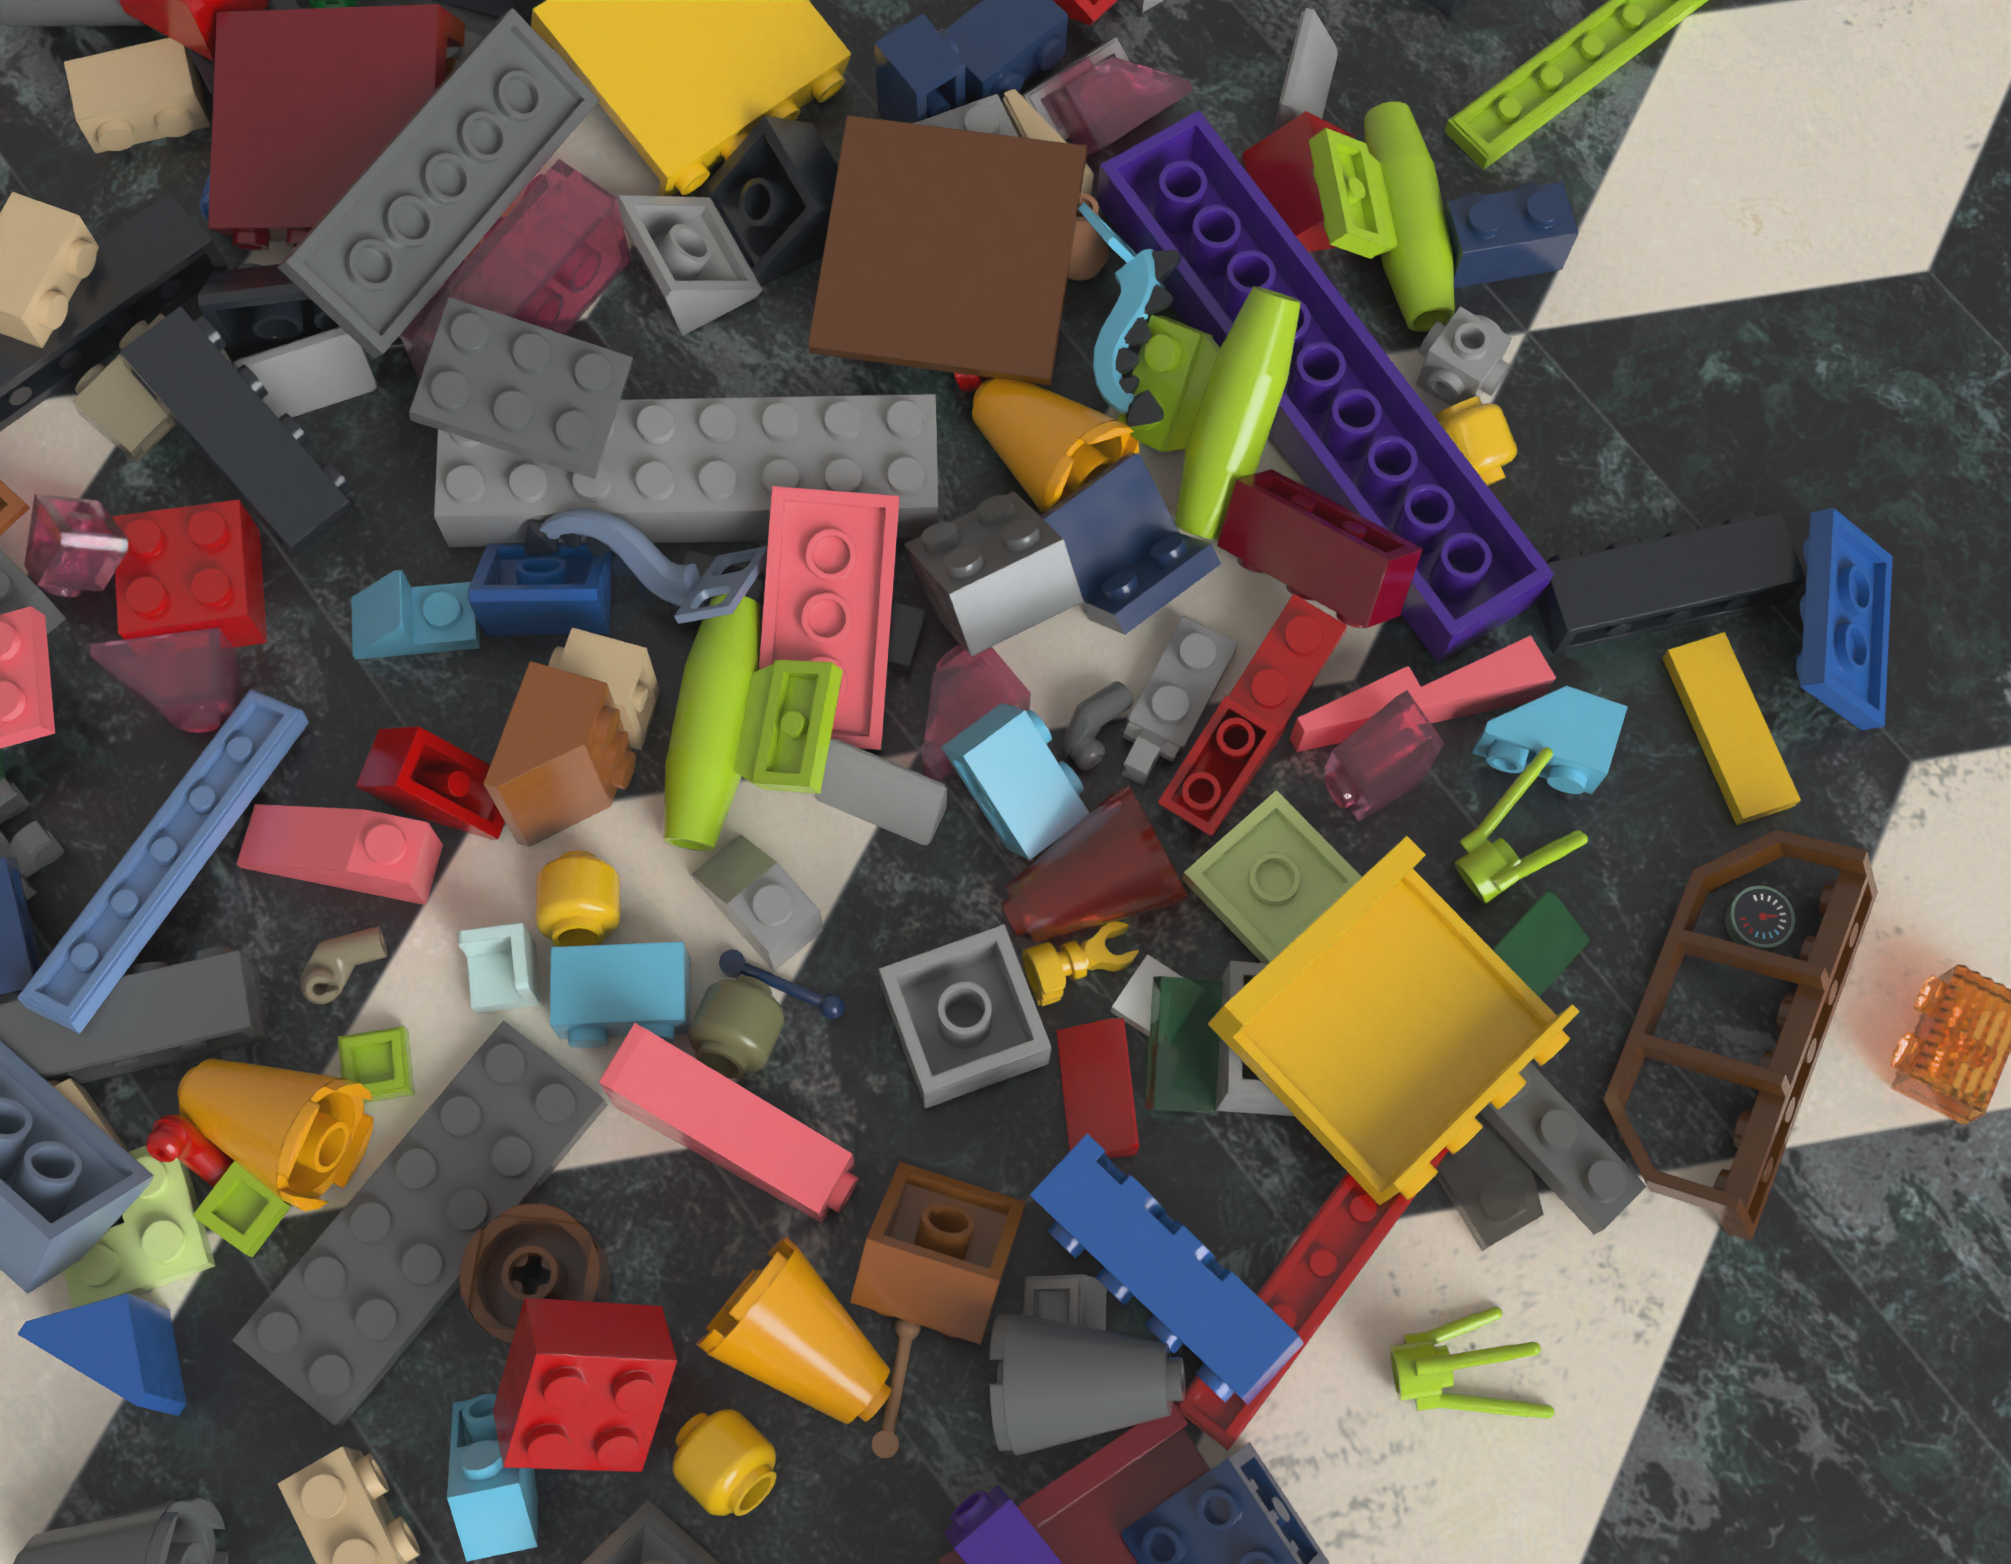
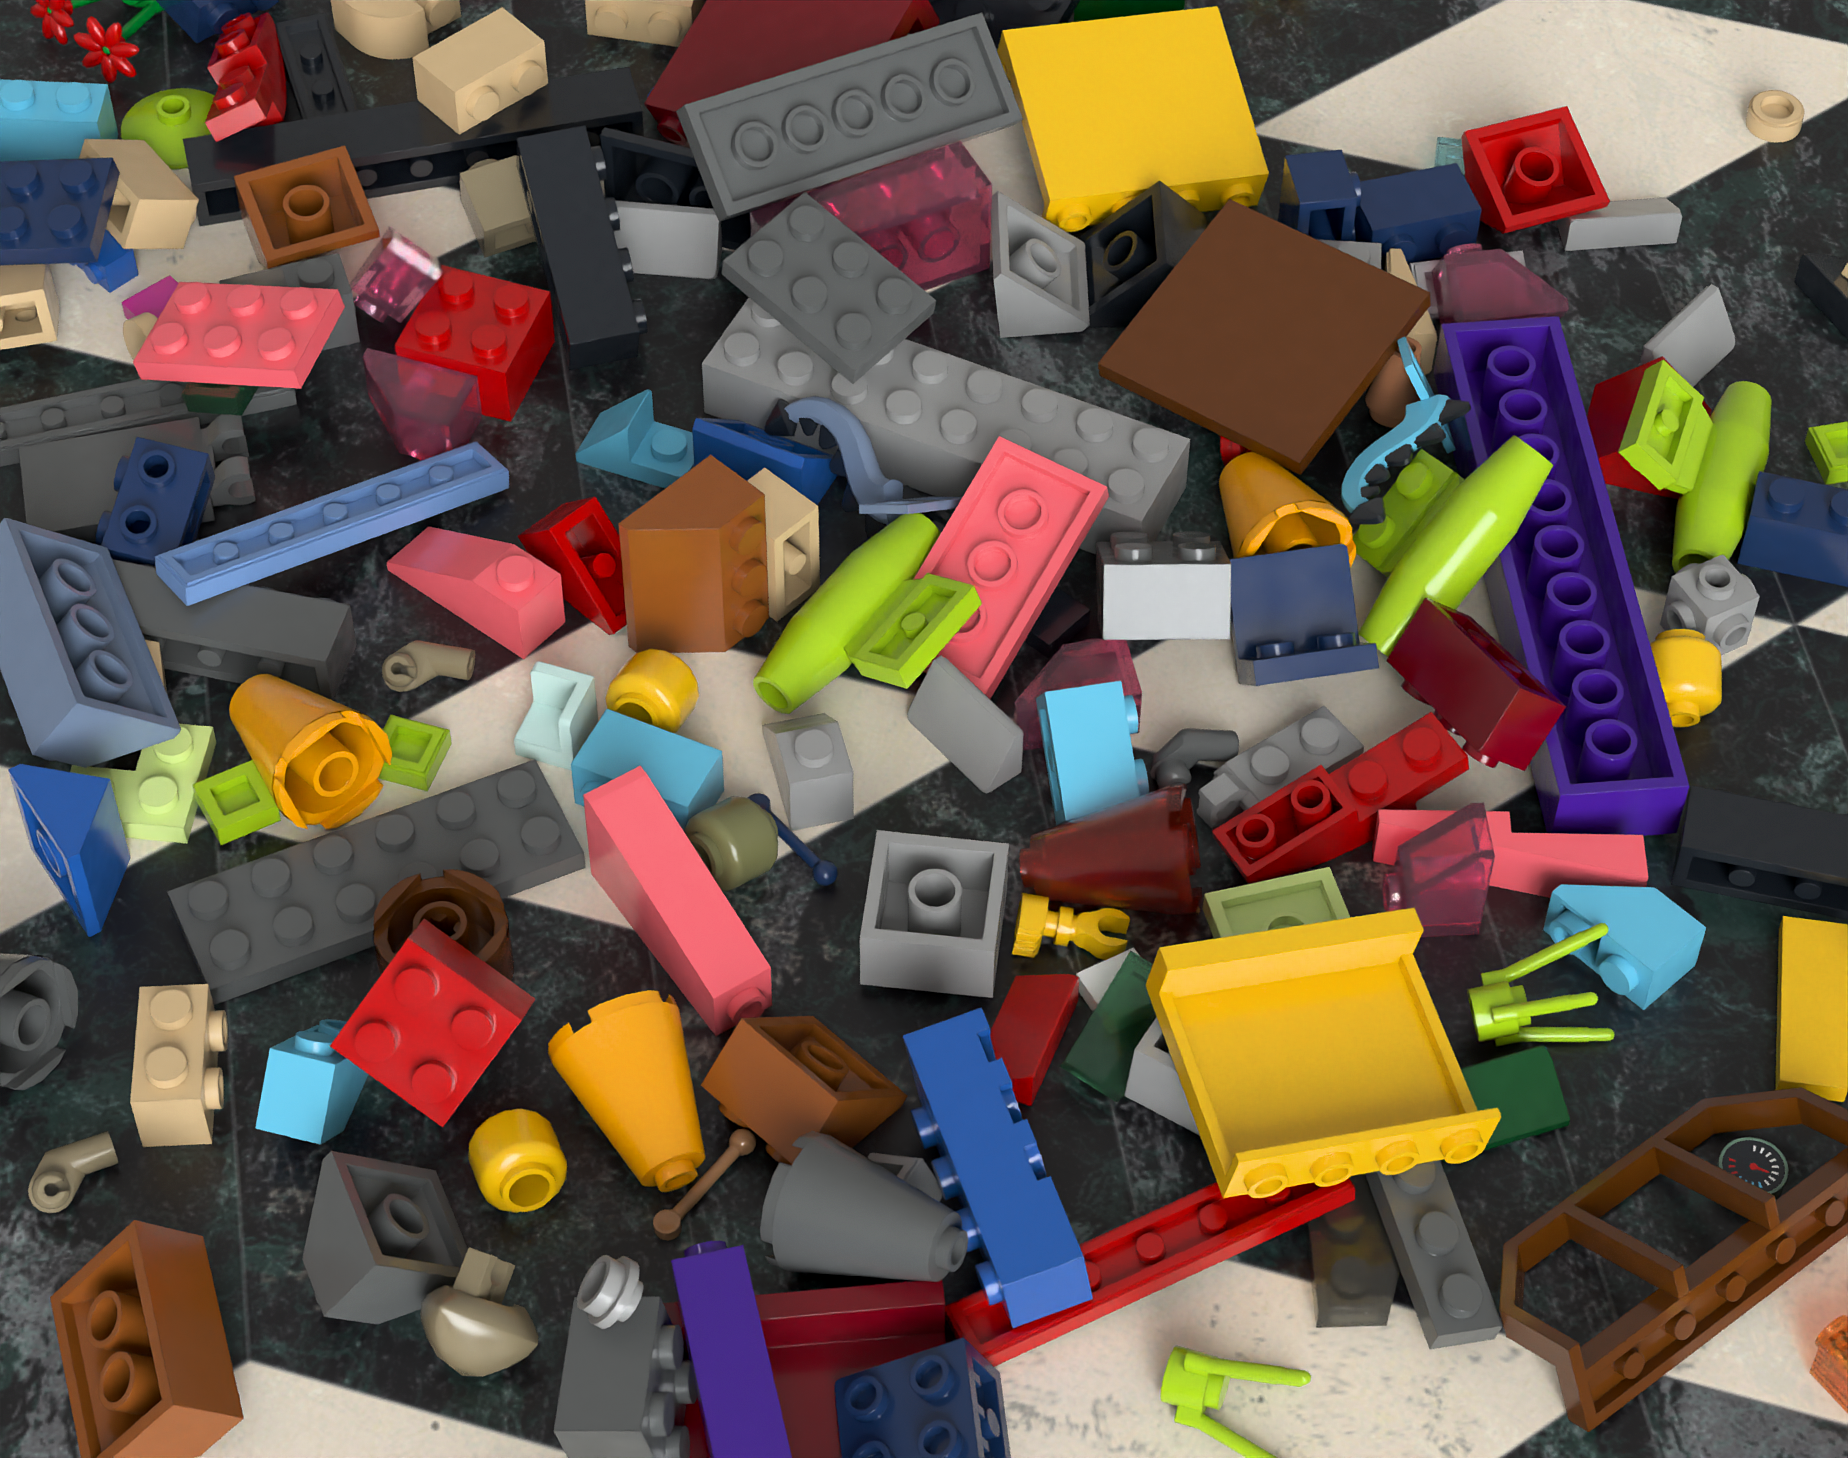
camera: 30 degrees right, 20 degrees down
red arm [146,1114,234,1188] -> none

